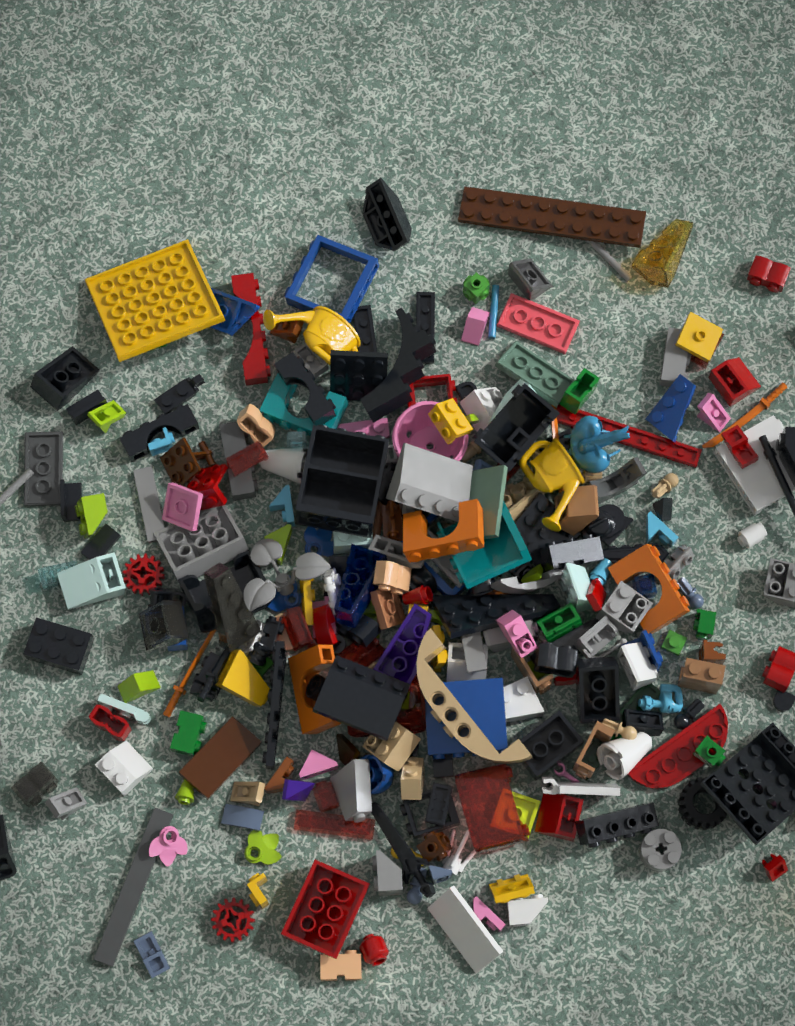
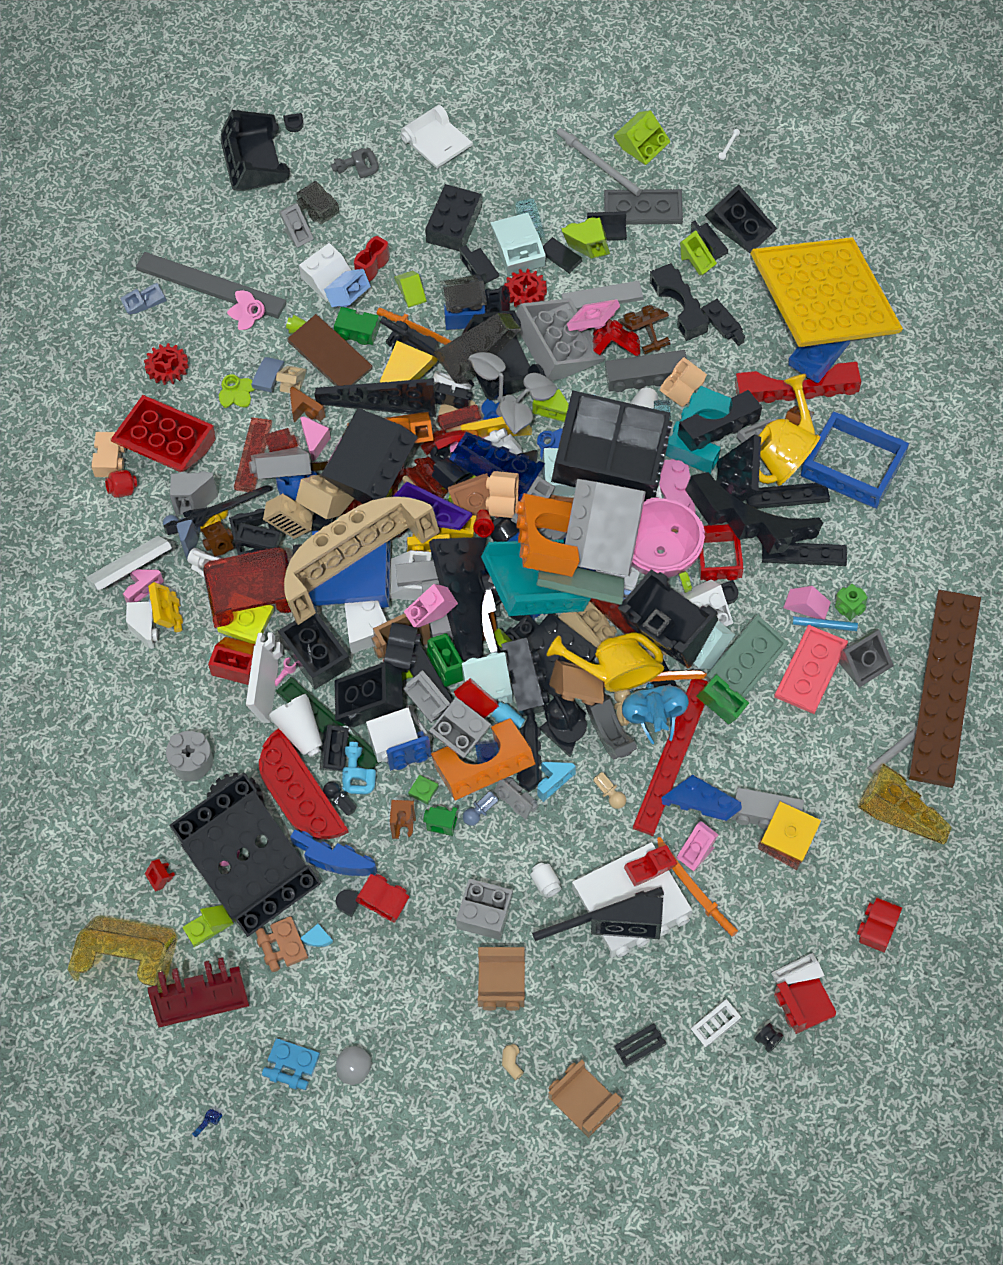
camera: 95 degrees right, 10 degrees down
light aqua hinge [97,694,151,725] -> none
medium azure bracket [148,427,175,456] -> none
clear red hinge [225,441,269,477] -> none
black wheel [247,642,272,666] -> none
yellow bracket [247,873,269,909] -> none
dark purple slope [282,779,315,801] -> none
black wedge [362,178,412,251] -> none
yellow bracket [428,398,473,445] -> none
medium nougat panel [573,721,615,779] -> none
black brick [575,802,659,848] -> none
tan axle [602,718,637,740] -> none
black slope [653,498,673,521] -> none
medium nougat panel [678,657,726,694] -> none
green brick [693,735,726,769] -> none
red slope [708,357,761,407] -> none
none -> blue slope [290,830,377,876]
none -> light blue brick [324,269,371,308]
none -> black panel [459,245,499,285]

